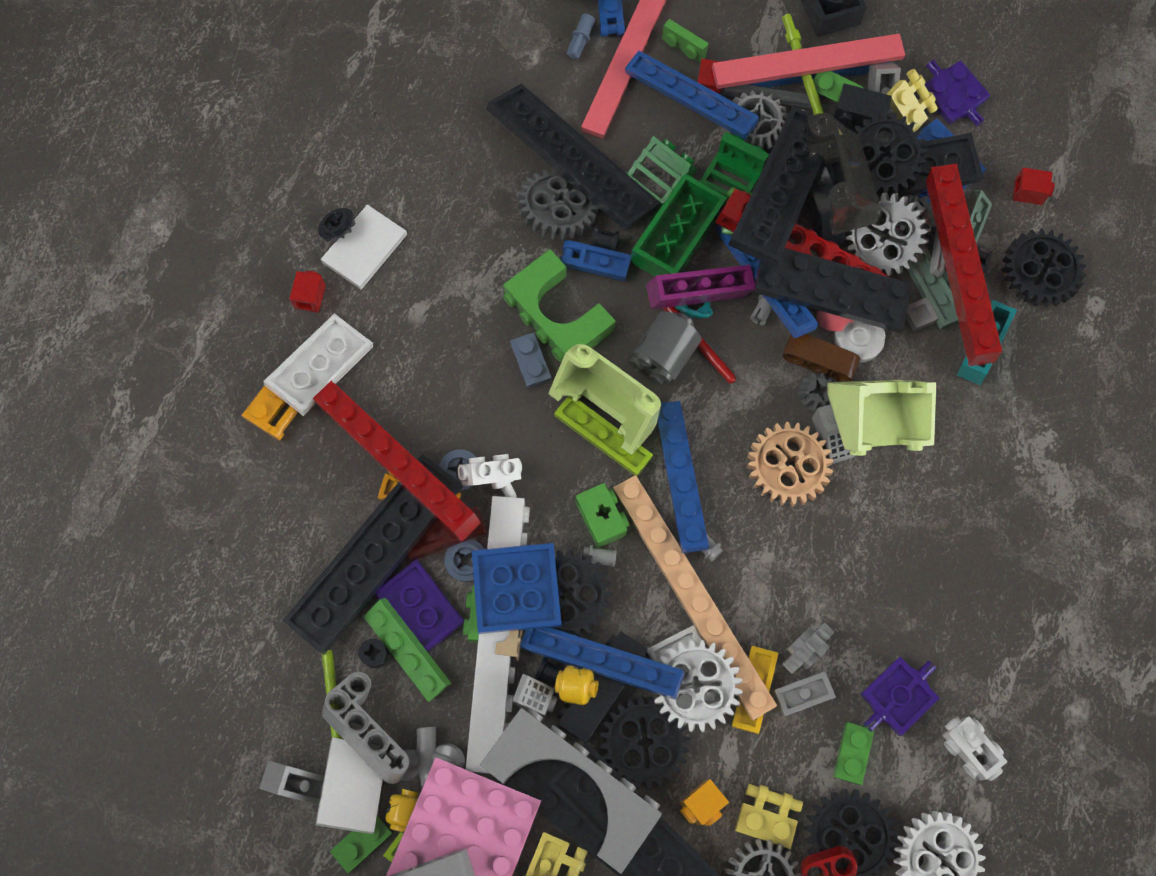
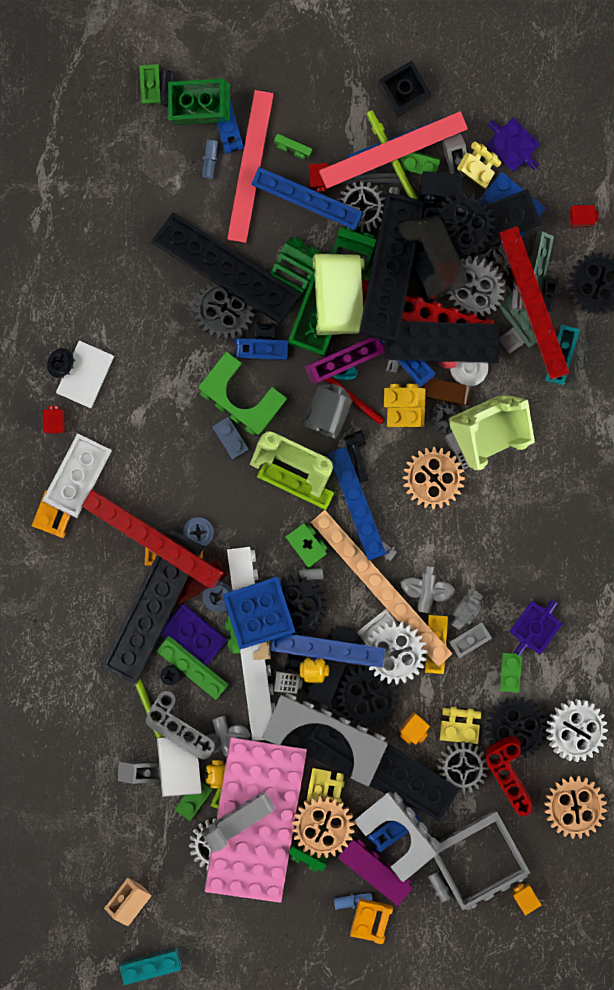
camera: 15 degrees left, 15 degrees up
white brick [458,454,522,498] -> none
white brick [943,716,1007,781] -> none
none -> yellowish green windscreen [312,254,364,335]
none -> black brick [344,430,369,482]
none -> yellow plate [384,384,425,427]
none -> light grey plant [401,566,455,613]

